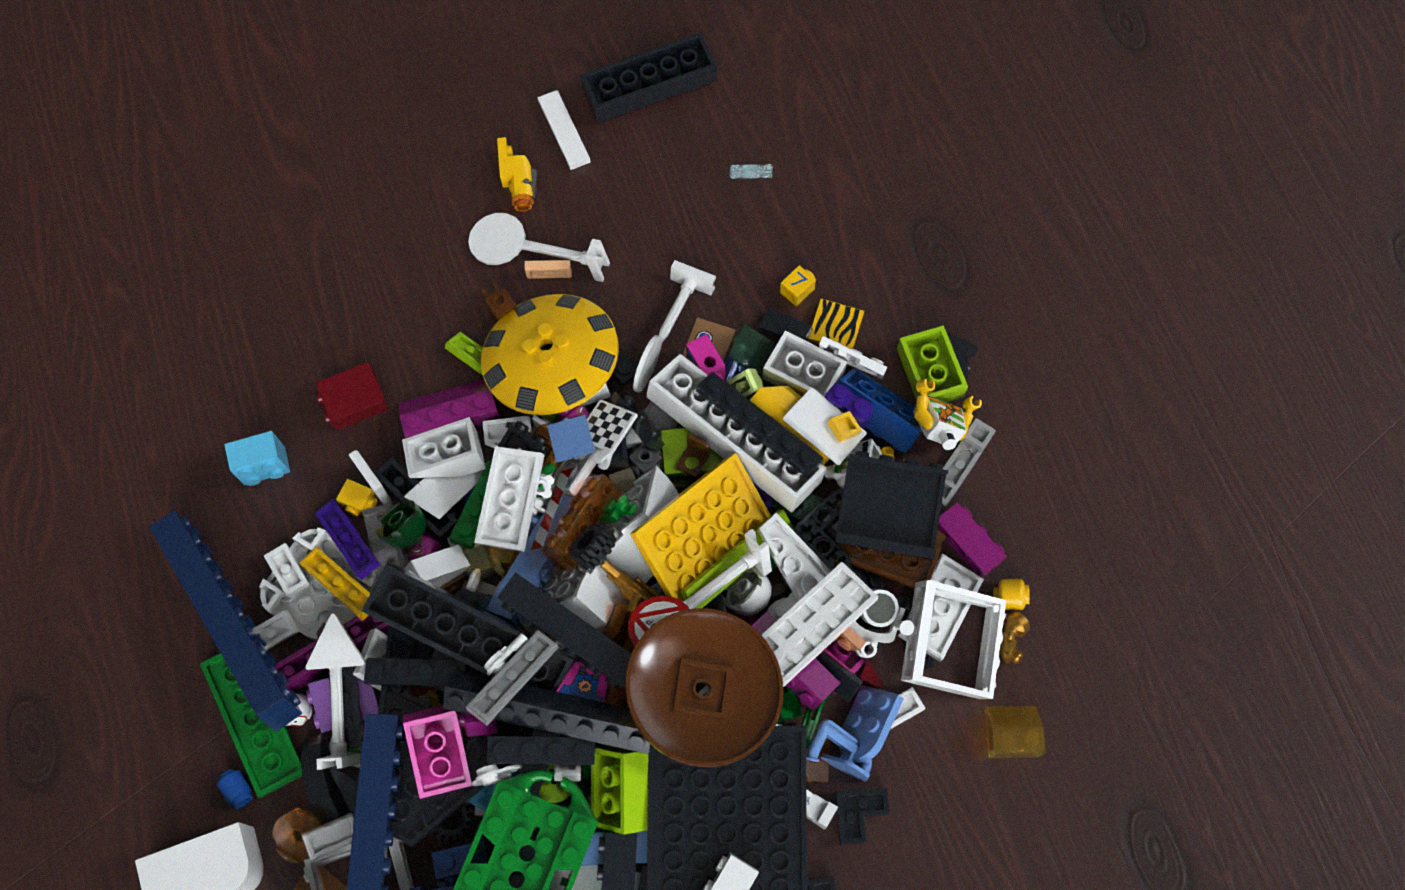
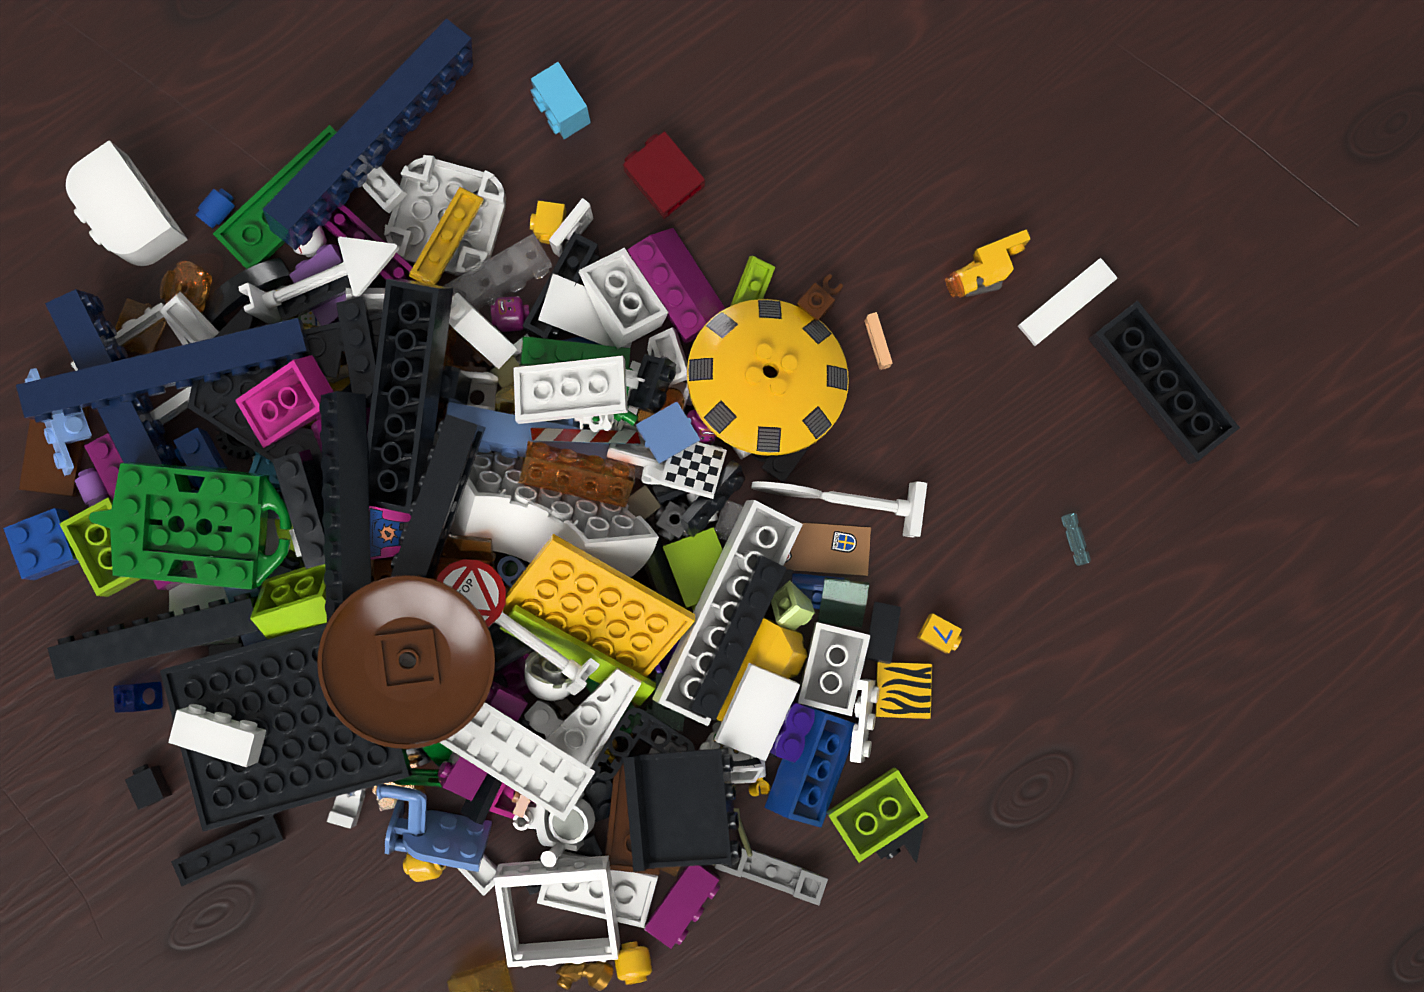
camera: 70 degrees right, 15 degrees up
white plate [264,543,310,598] -> none
dark purple plate [315,498,381,580] -> none
dark green cylinder [376,500,427,549] -> none
light grey tile [466,630,558,726] -> none
white piece [468,213,610,282] -> none
white plate [472,764,523,786] -> none
white plate [484,633,528,677] -> none
black tyre [569,522,616,570] -> none
green plate [598,494,637,525] -> none
pearl gold piece [600,559,659,616] -> none
reddish brown bracket [676,434,710,478] -> none
dark pink torso [686,334,726,382] -> none
yellow tile [828,411,862,442] -> none
black plate [835,788,890,845] -> none
dark red slope [859,661,884,690] -> none
torso [913,378,982,450] -> none
none -> yellow head [403,852,446,882]

